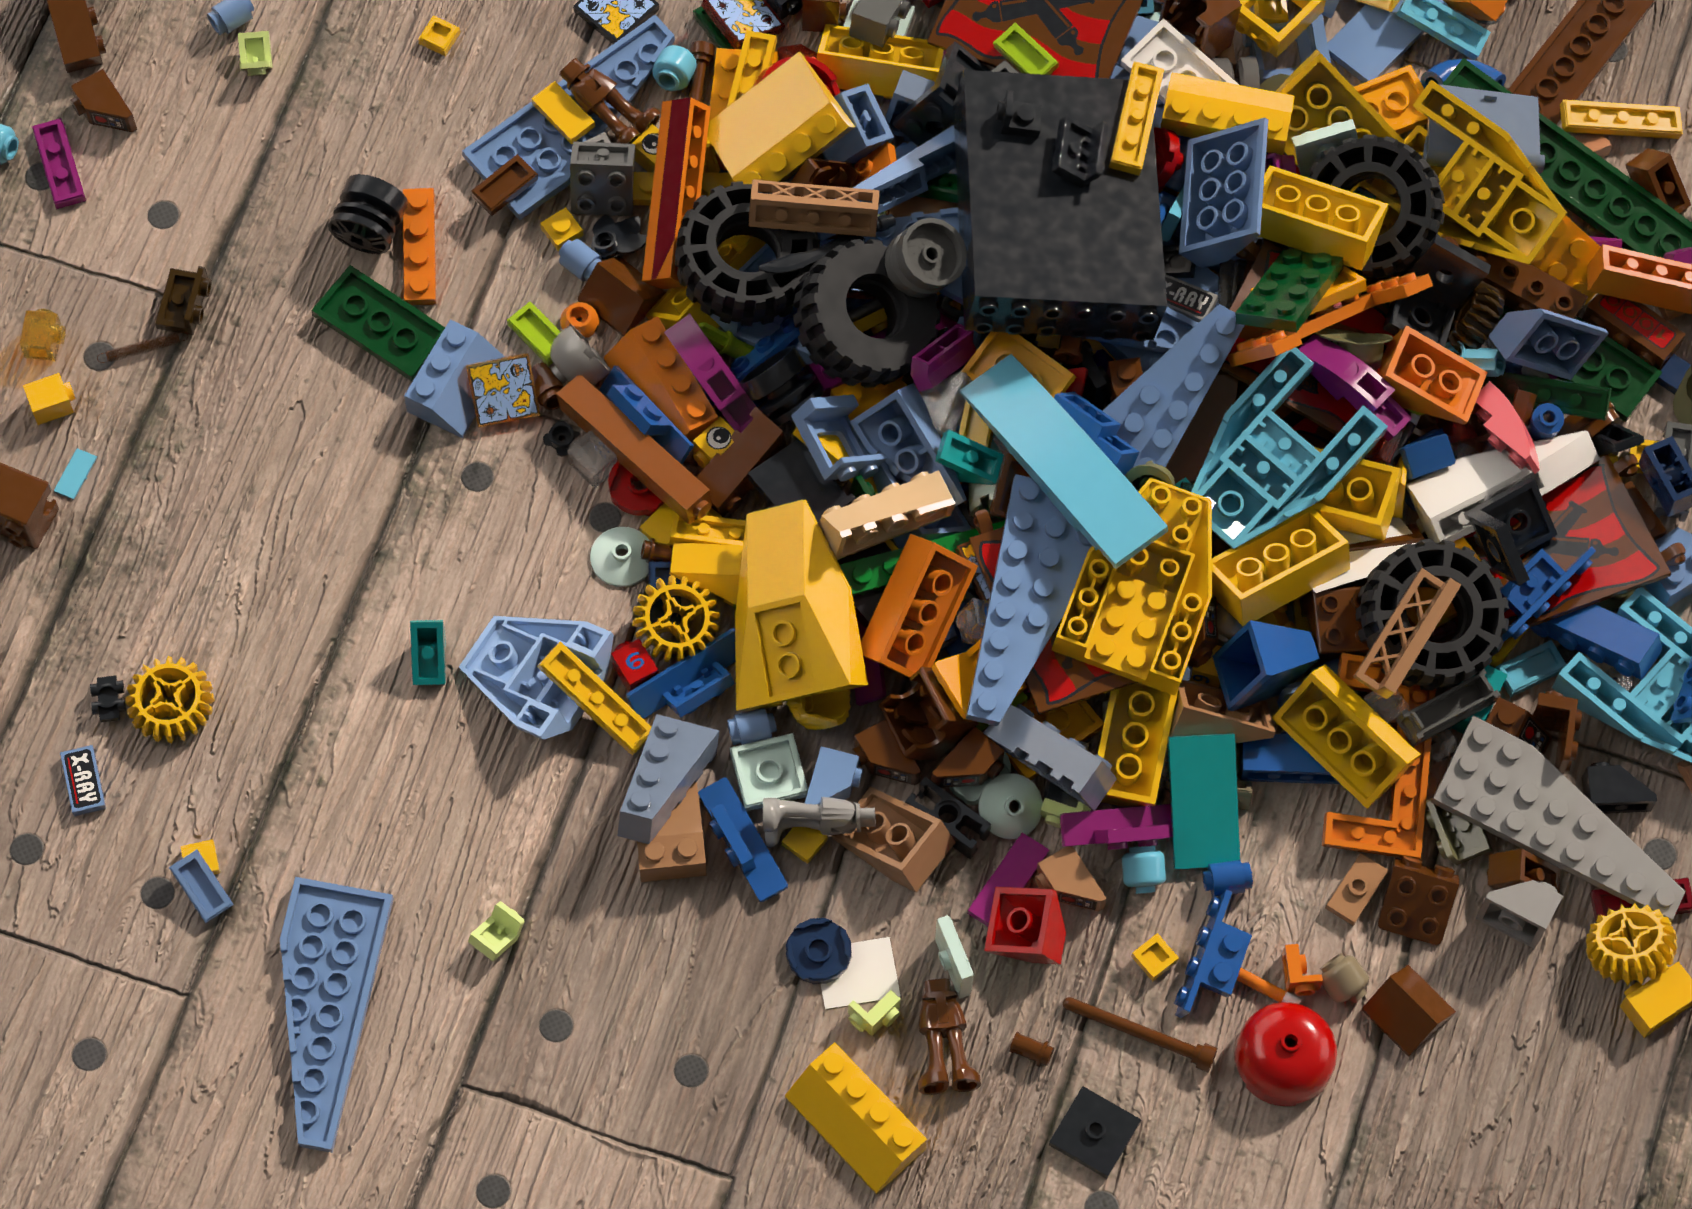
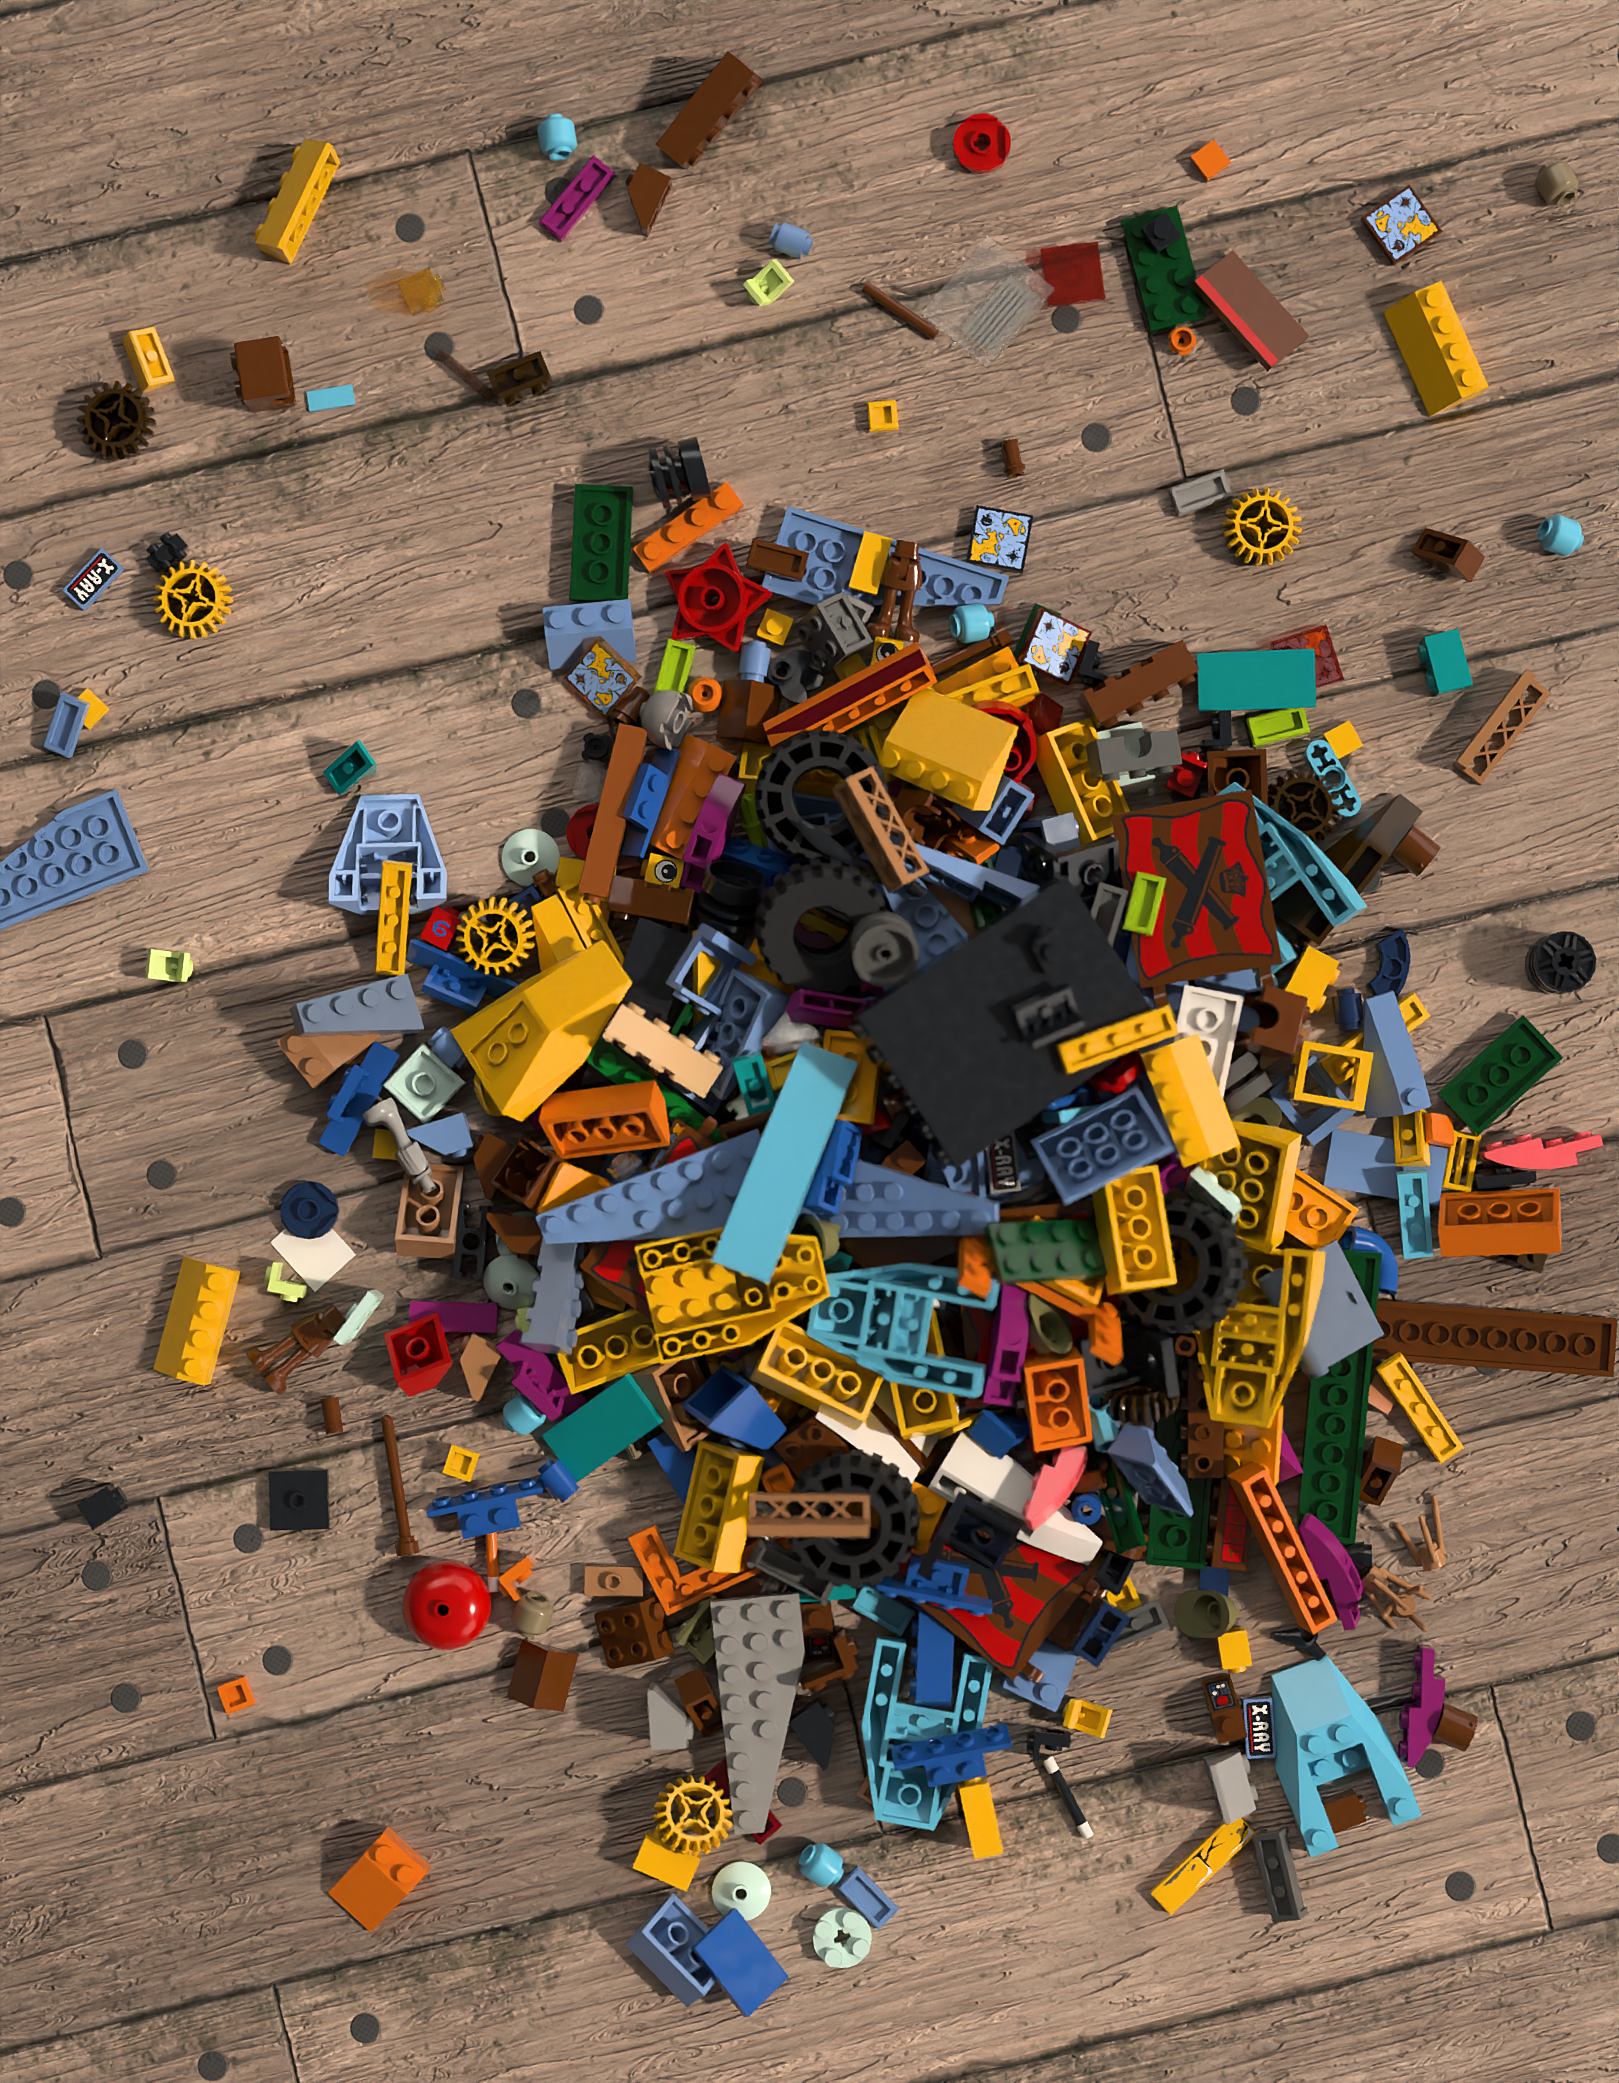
camera: 60 degrees right, 20 degrees up
yellow brick [23,373,76,425] -> none
none -> red plate [665,543,772,653]

